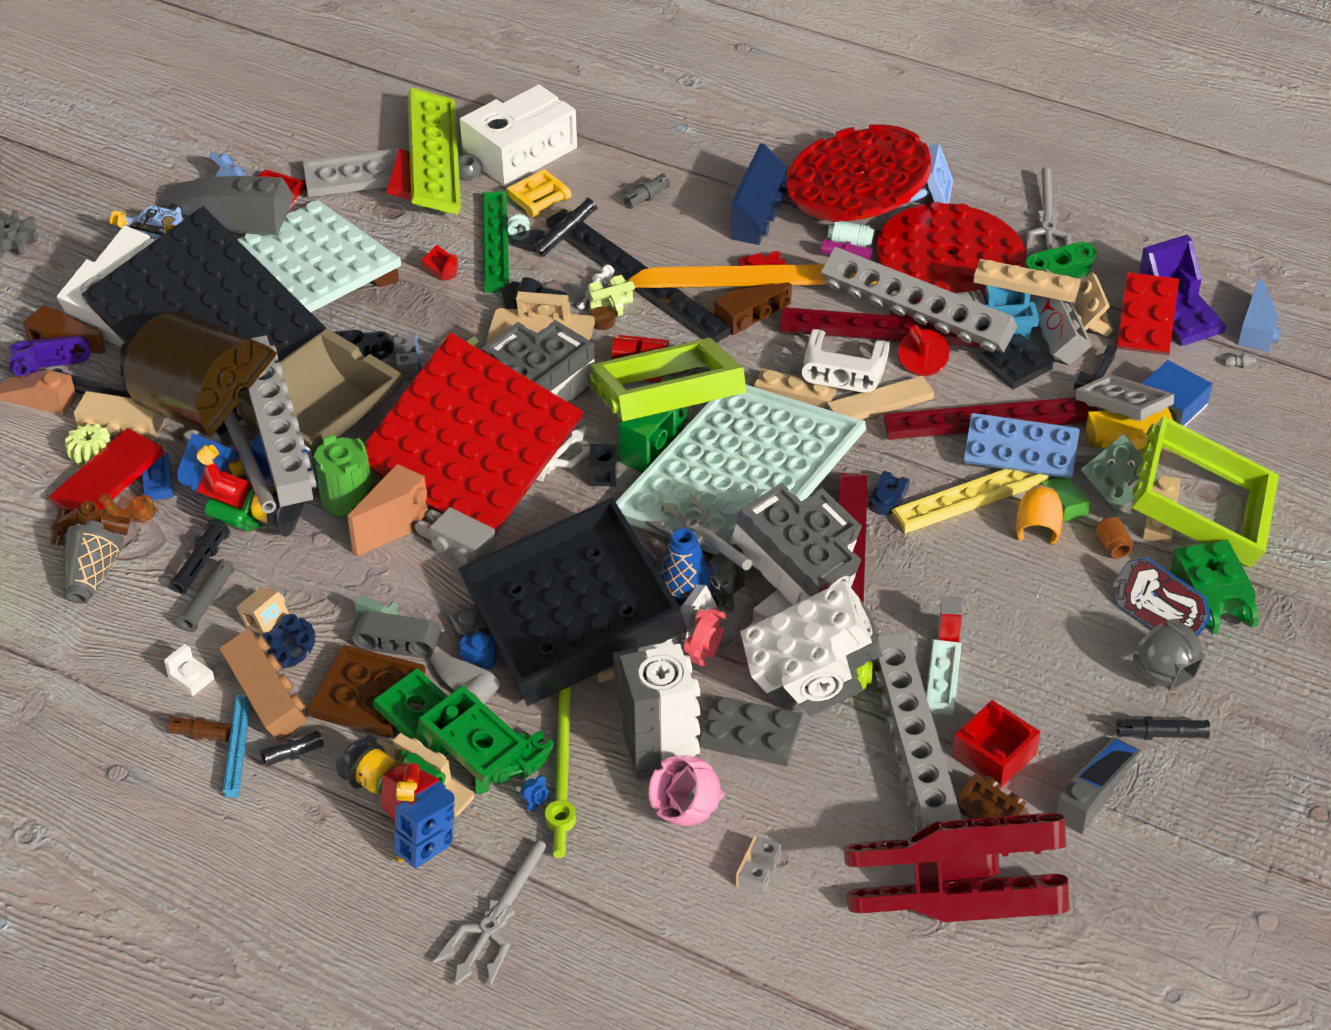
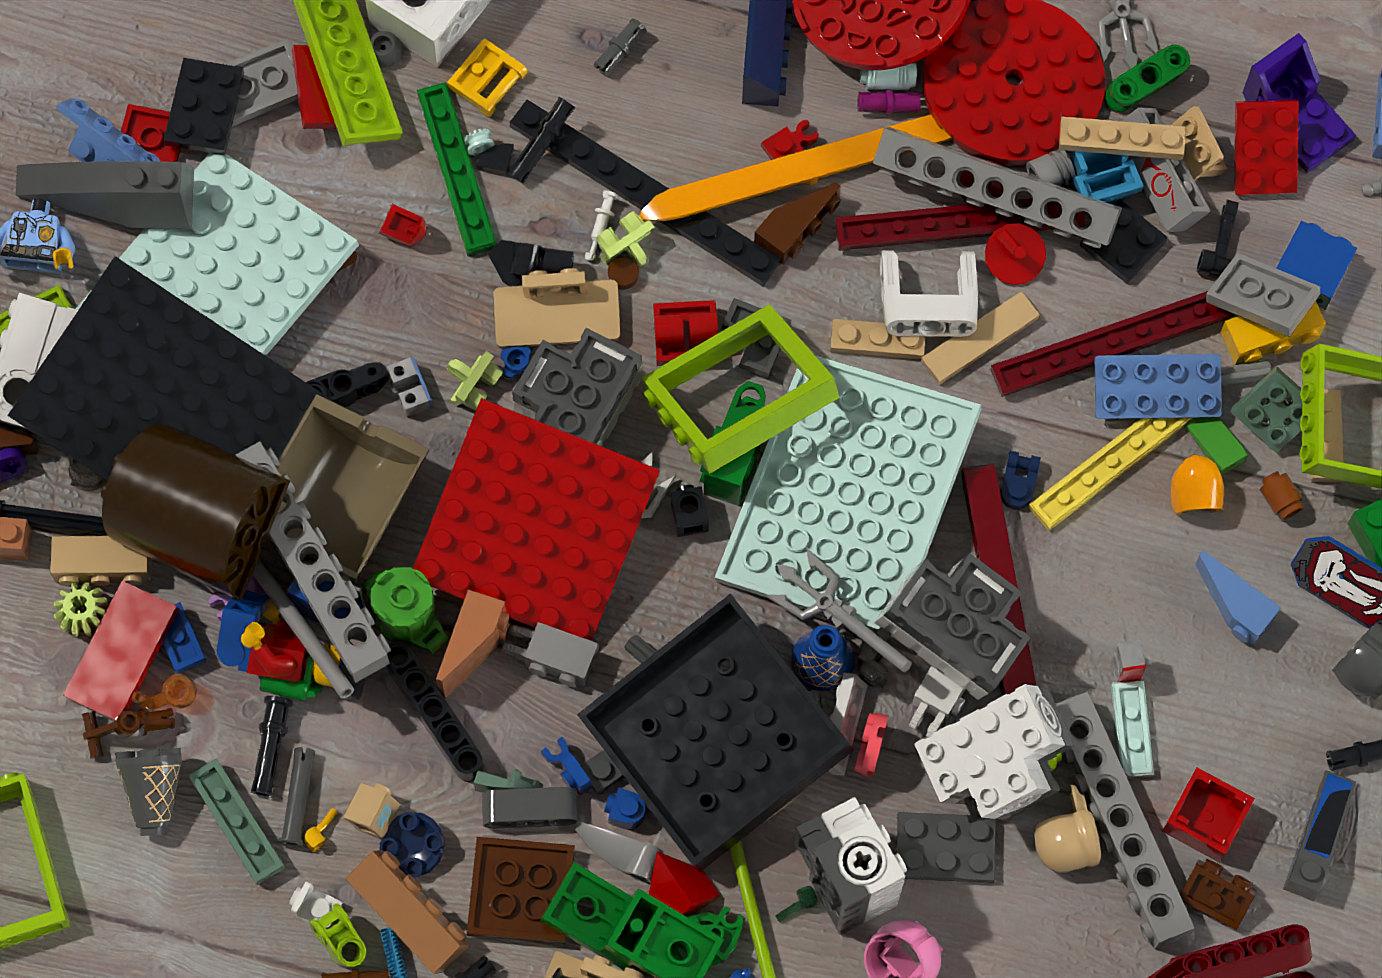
camera: 15 degrees left, 25 degrees up
none -> black plate [163,58,245,155]
none -> sand green plate [188,758,285,885]
none -> yellow hand [304,808,338,852]
none -> lime piece [309,903,366,967]
none -> black beam [386,641,484,782]
none -> blue plate [541,737,591,795]
none -> red slope [649,852,720,916]
none -> clear green hand [775,886,817,922]
none -> tan piece [1034,785,1101,872]
none -> medium blue slope [1195,550,1281,645]

